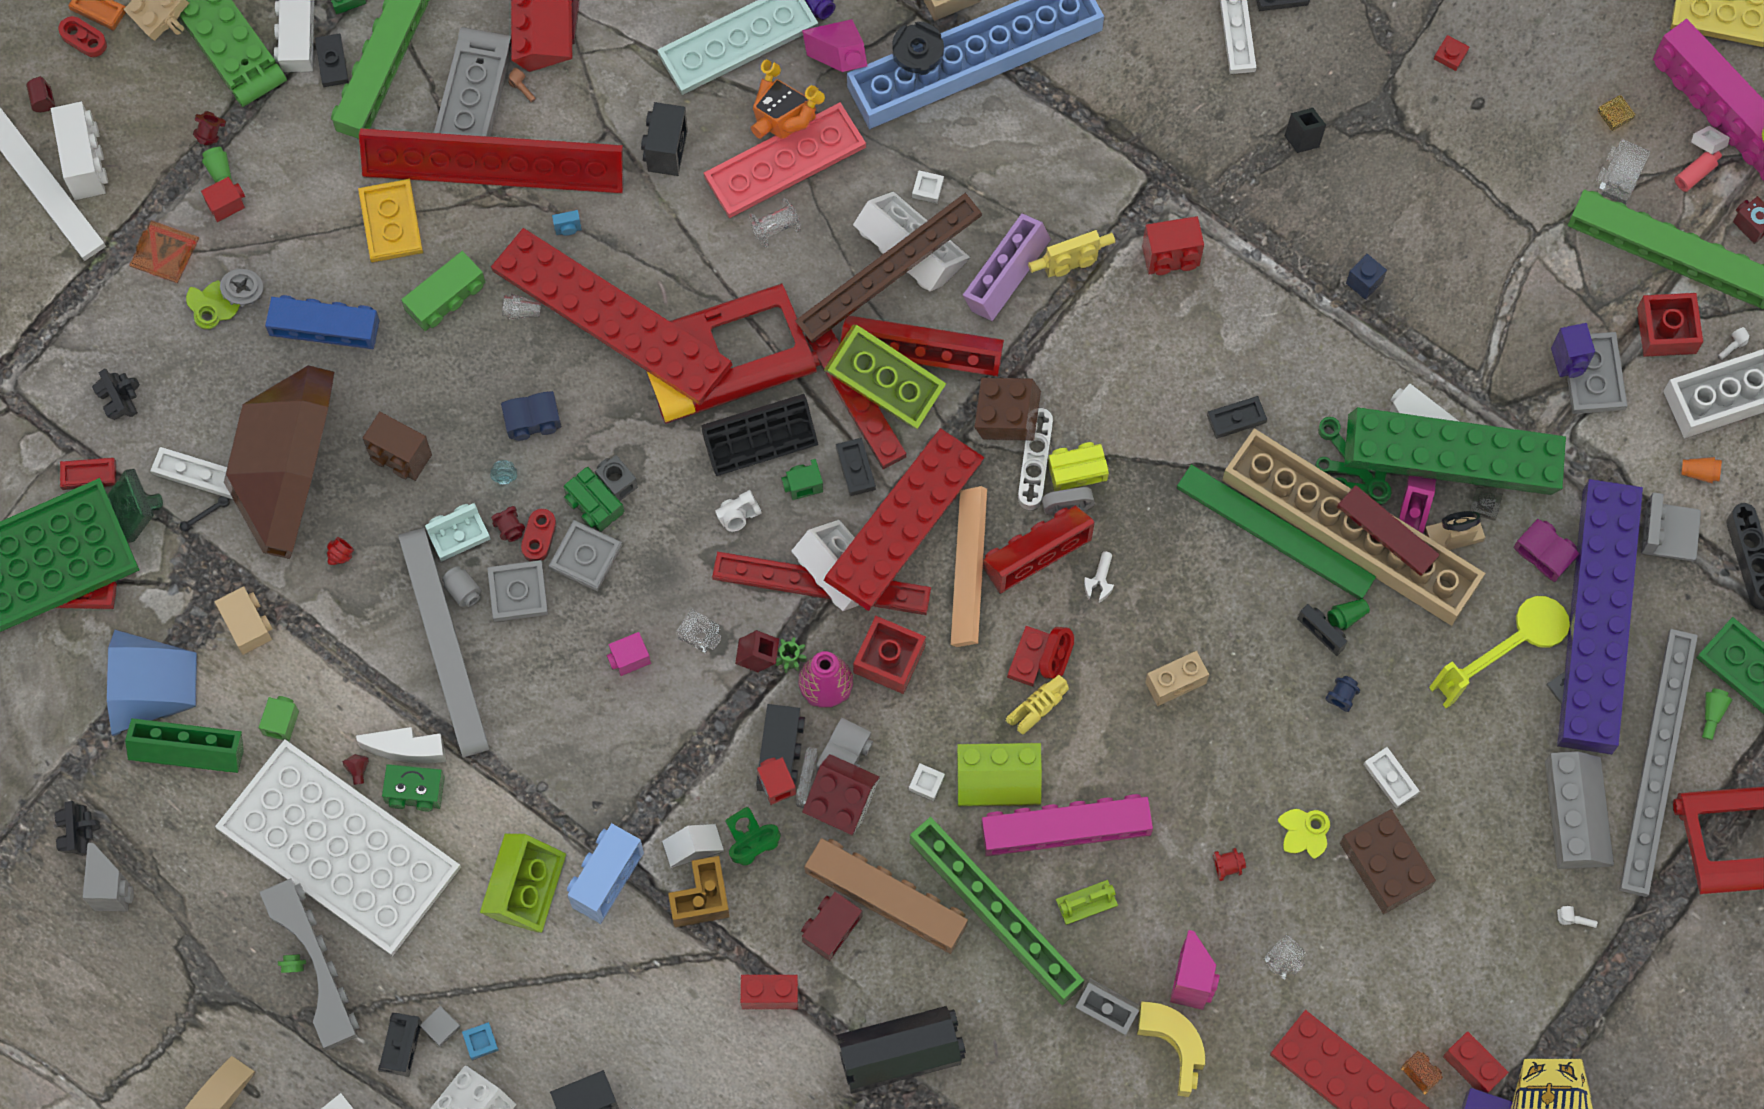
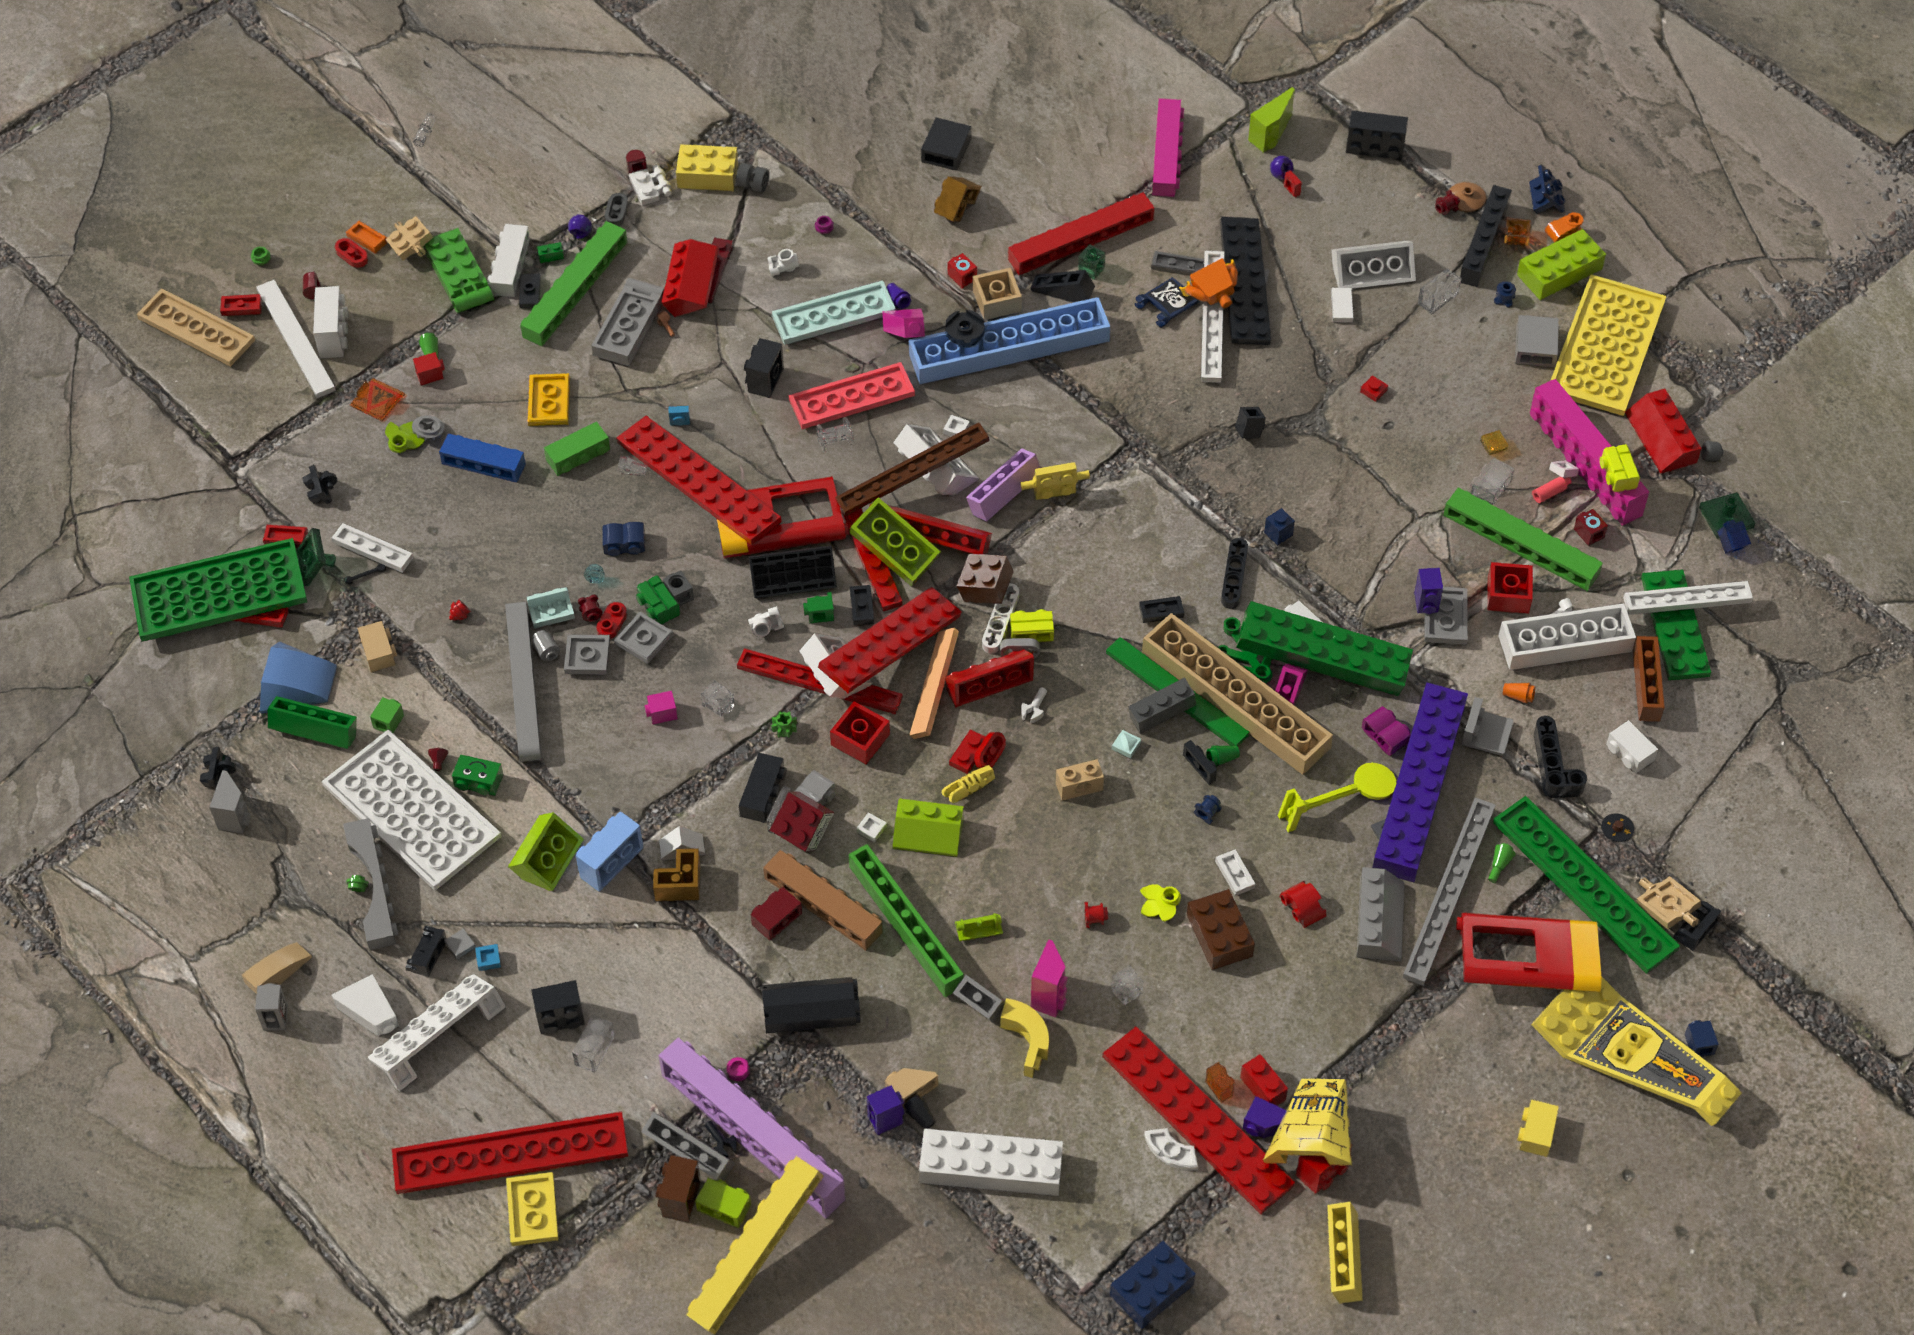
camera: 10 degrees right, 15 degrees down
dark red brick [193,111,226,145] -> none
reddish brown panel [224,365,335,559] -> none
white slope [356,727,446,764] -> none
red plate [359,128,624,193] -> none
reddish brown brick [363,411,432,481] -> none
green bracket [725,807,781,866] -> none
dark red brick [735,630,779,672] -> none
red brick [740,975,798,1009] -> none
torso [751,59,825,139] -> none
red brick [757,757,796,805] -> none
dark pink cone [799,651,853,707] -> none
dark pink brick [981,794,1153,856] -> none
red brick [1142,216,1204,275] -> none
dark red tile [1337,485,1440,576] -> none
tan piece [1424,511,1485,550] -> none
white hand [1557,906,1598,928] -> none
none -> light aqua tile [1112,730,1141,759]
none -> dark grey brick [1128,677,1196,734]
none -> black beam [1221,538,1248,609]
none -> red cylinder [1279,880,1327,928]

